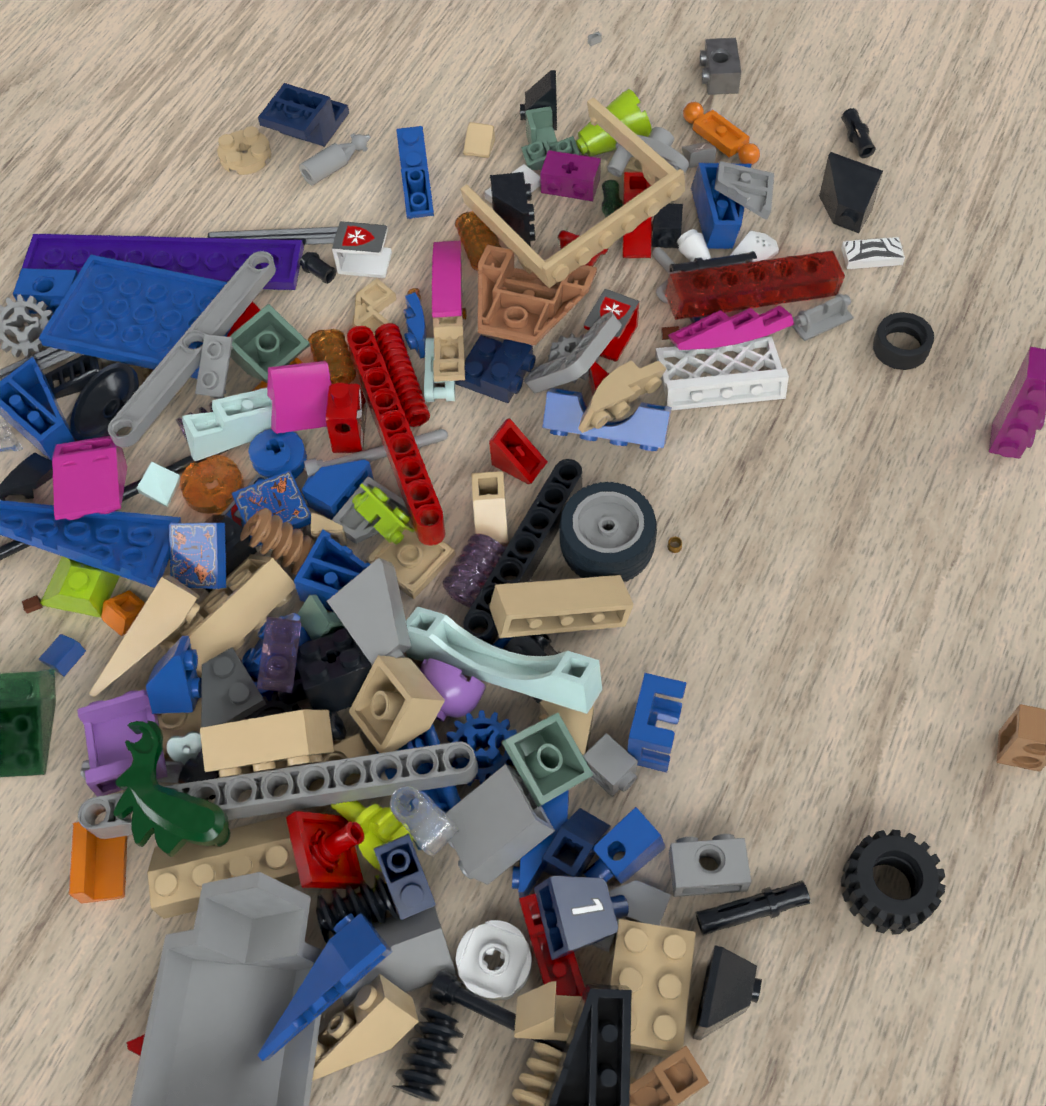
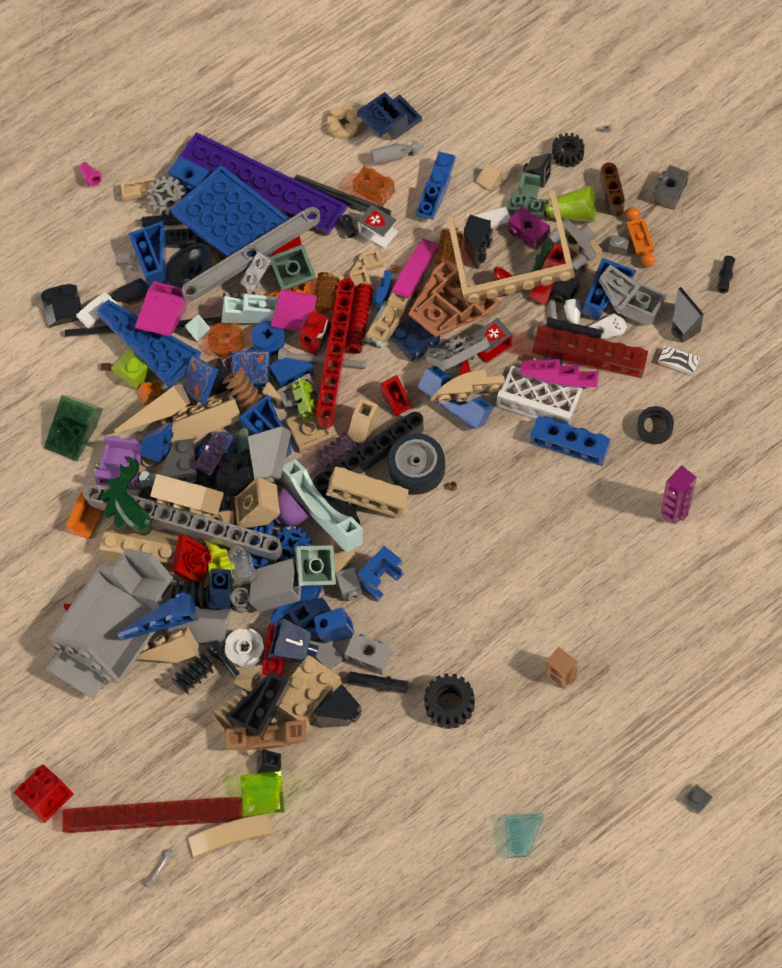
camera: 30 degrees right, 5 degrees up
blue slope [39,634,86,677] -> none
light grey hinge [792,294,854,341] -> none
none -> light grey wheel [230,588,252,613]
none -> clear orange brick [352,165,395,207]
none -> blue brick [530,416,611,466]
none -> black tyre [552,132,585,168]
none -> reddish brown beam [600,162,625,216]
none -> light grey slope [621,280,667,325]

